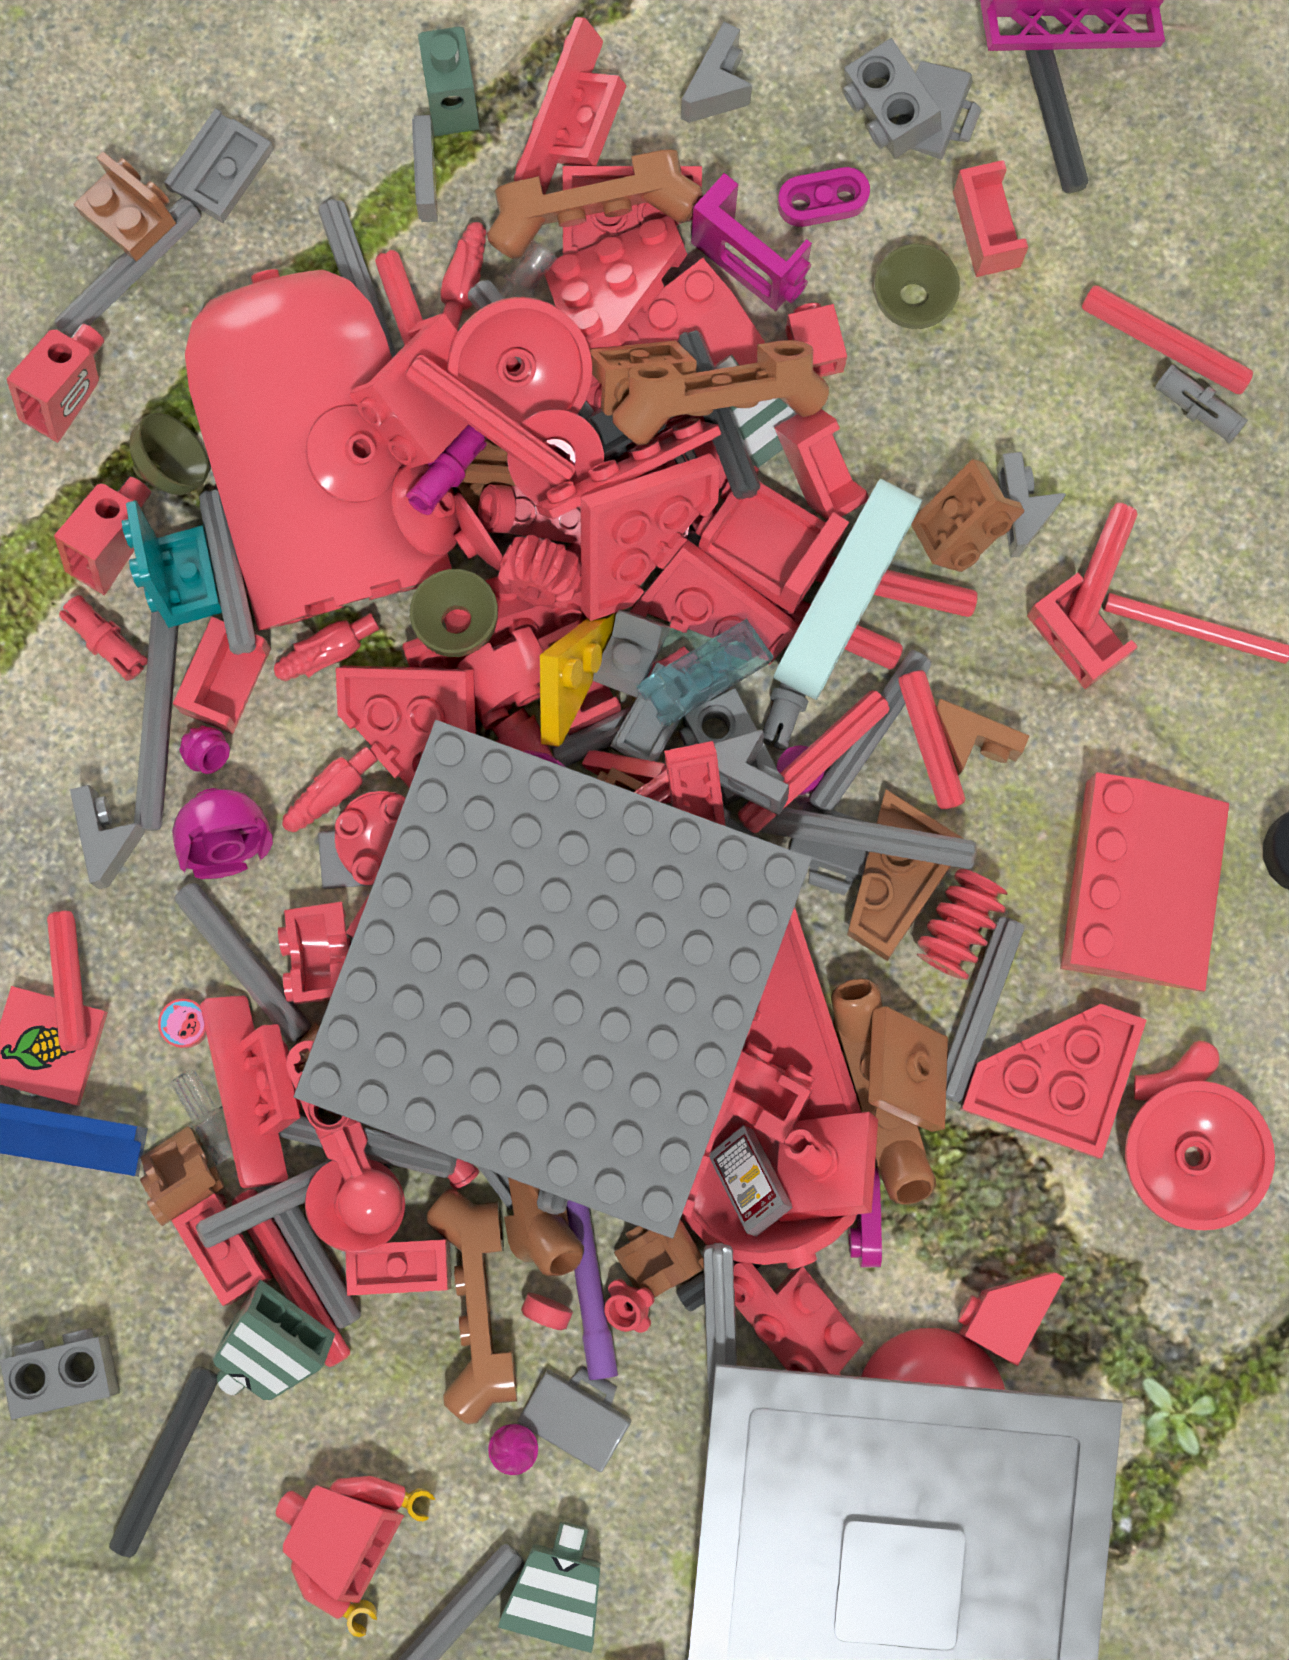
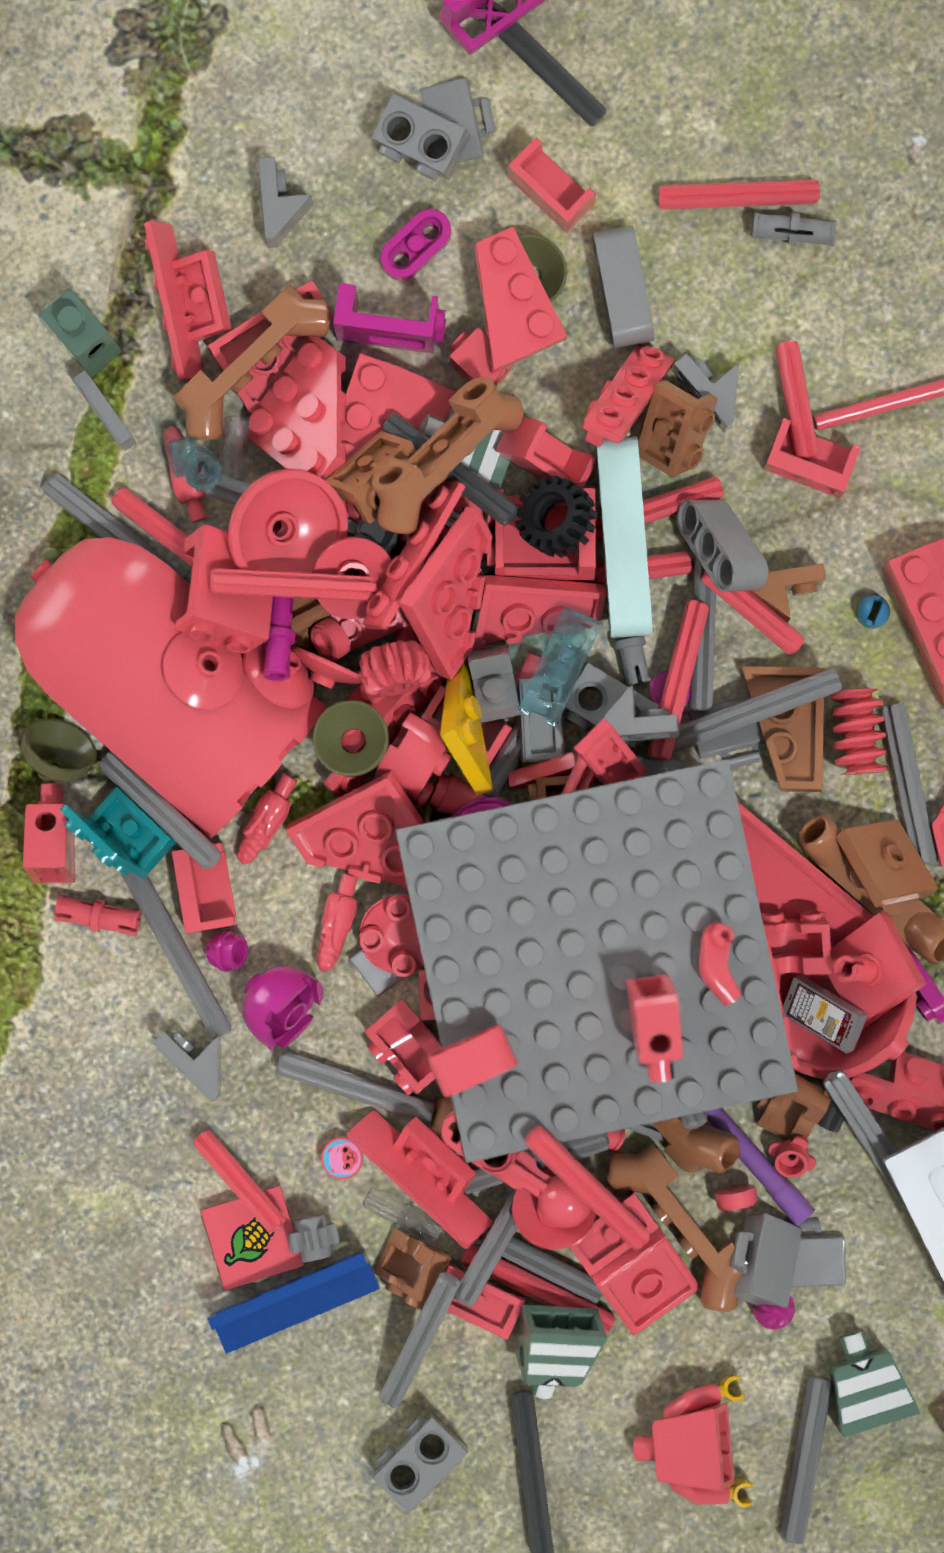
camera: 25 degrees left, 5 degrees up
none -> clear light blue connector [167,437,222,492]
none -> light grey gear [287,1214,340,1262]
none -> light grey axle [379,1272,460,1408]
none -> coral beam [427,1024,518,1097]
none -> coral wing [474,227,567,373]
none -> black tyre [515,476,597,558]
none -> coral axle [525,1126,650,1250]
none -> coral bracket [582,344,674,447]
none -> coral tile [591,1229,701,1336]
none -> light grey beam [592,225,654,348]
none -> coral torso [626,975,683,1082]
none -> light grey beam [677,500,768,591]
none -> coral arm [699,923,742,1006]
none -> light grey piece [730,1213,802,1308]
none -> dark azure hinge [856,595,890,629]

